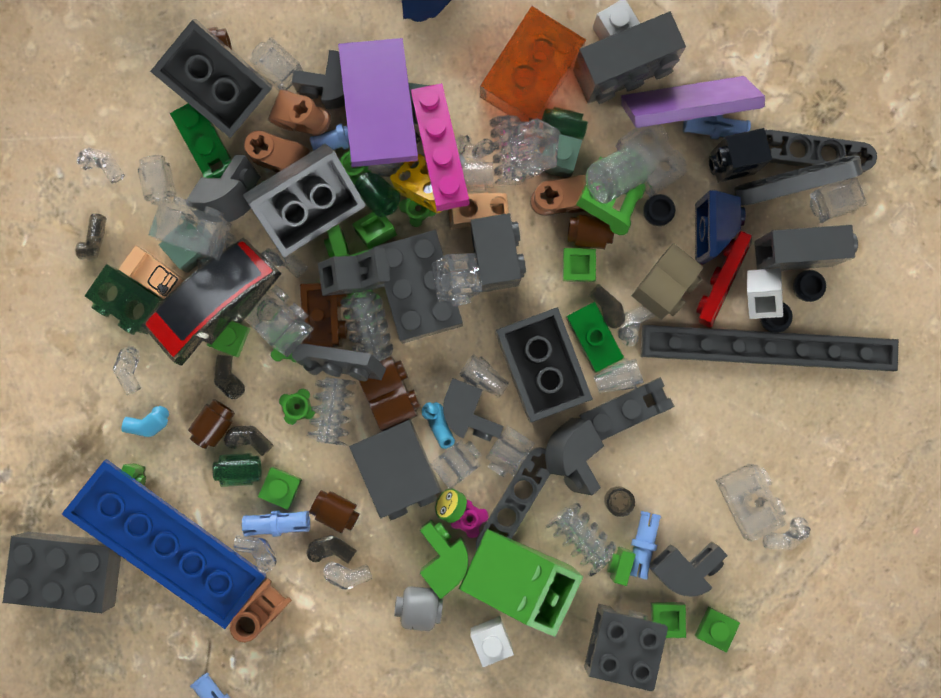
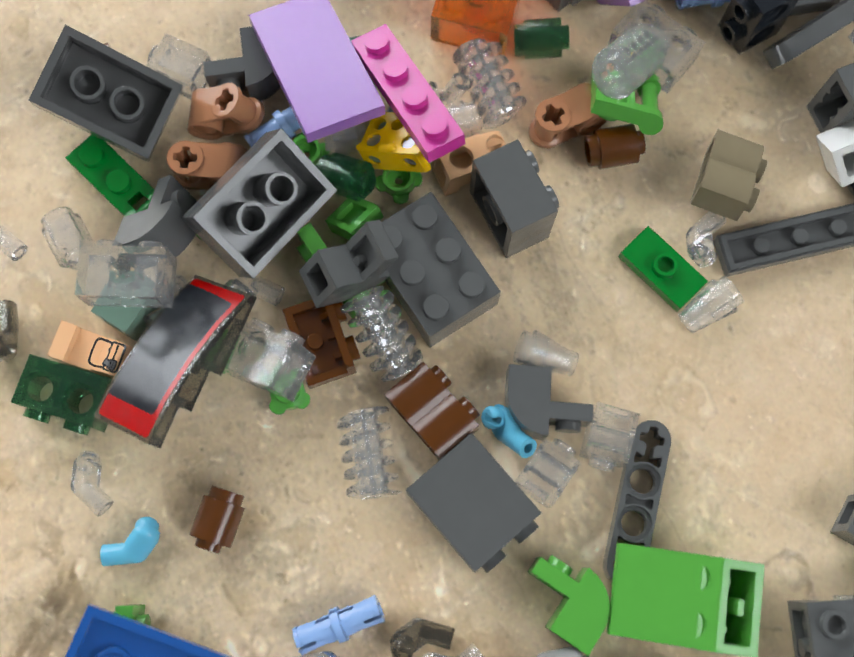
camera: 15 degrees left, 10 degrees down
bright green plate [206,316,251,358] -> none
clear green brick [213,453,262,487] -> none
clear smoke arm [214,355,245,399] -> none
clear smoke arm [224,426,274,457] -> none
bright green plate [258,467,302,510] -> none
bright green plate [279,389,315,425] -> none
dark grey plate [292,344,386,381] -> none
reddish brown brick [309,490,360,534] -> none
clear brick [432,253,483,306] -> none
tile [435,488,467,523] -> none
dark pink plate [451,500,488,538] -> none
dark grey brick [495,307,593,423] -> none
clear brick [510,118,560,175] -> none
sand green brick [540,132,582,178] -> none
dark grey brick [545,418,604,496] -> none
clear piece [546,503,617,577] -> none
bright green plate [562,248,596,282] -> none
dark grey plate [579,377,675,441] -> none
clear smoke arm [589,284,625,329] -> none
clear smoke bush [604,486,635,517] -> none
bright green plate [607,546,636,586] -> none
light blue pin [630,511,661,580] -> none
black plate [643,194,676,226] -> none
dark blue slope [695,190,746,265] -> none
red plate [696,231,752,328] -> none

